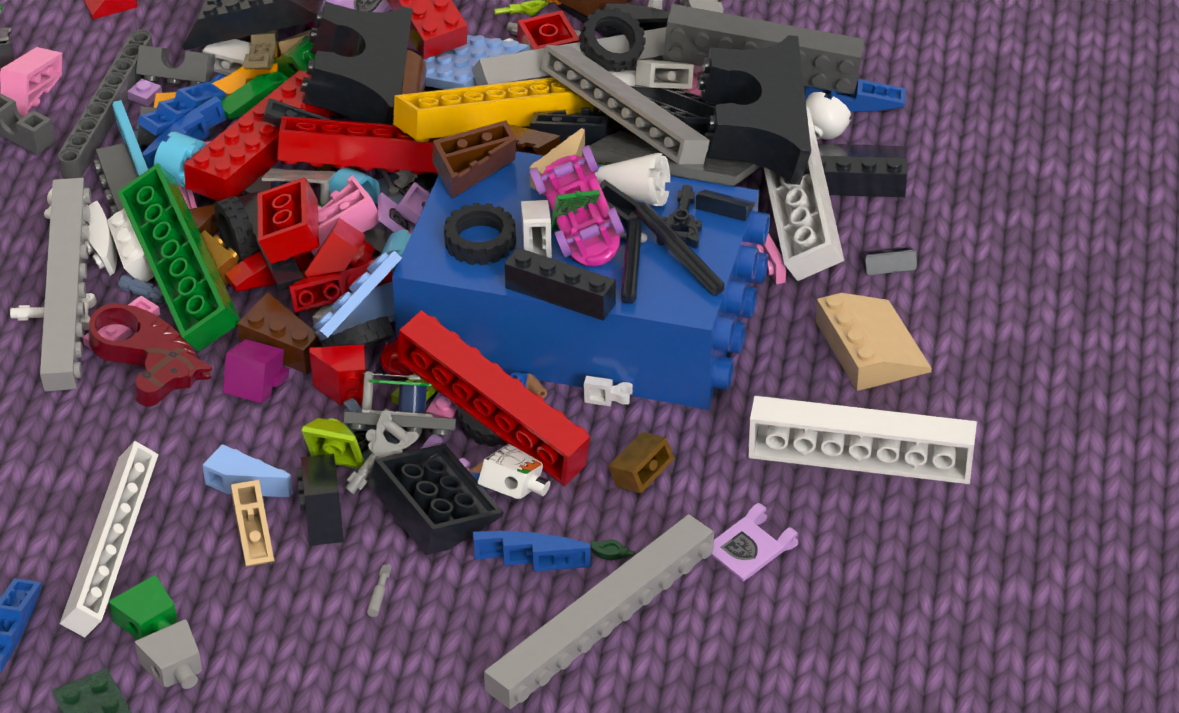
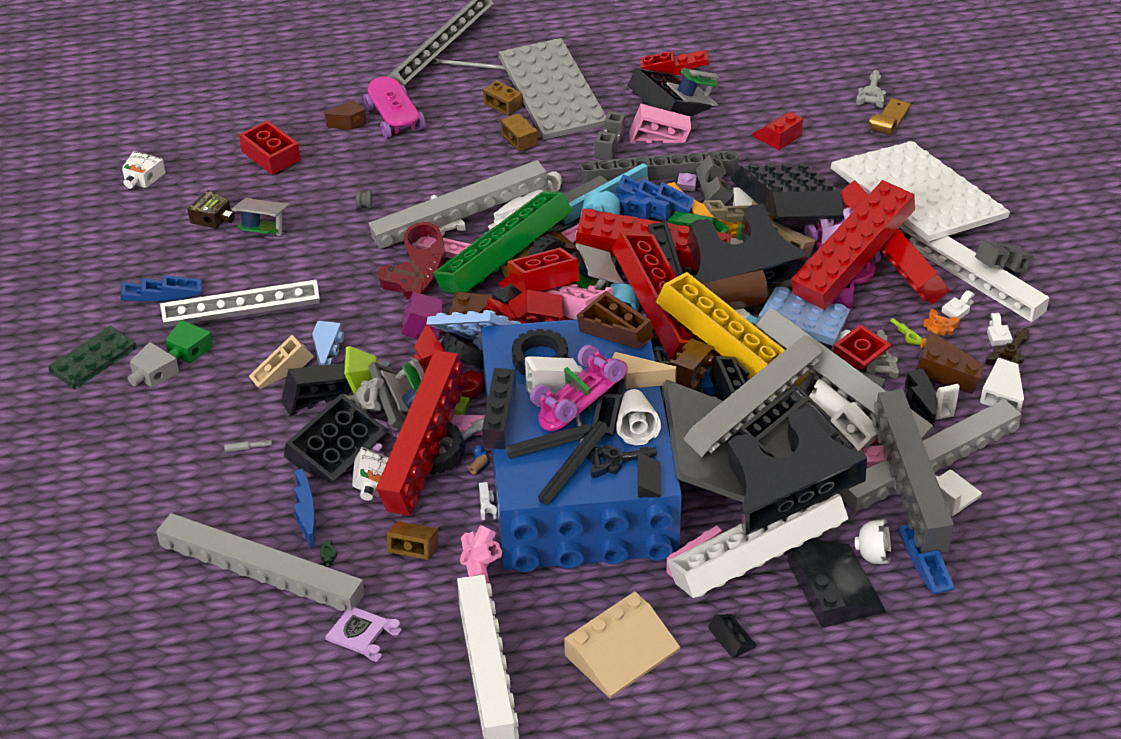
camera: 70 degrees right, 0 degrees up
black tyre [579,7,646,72] -> none
none -> bright pink piece [460,525,502,584]

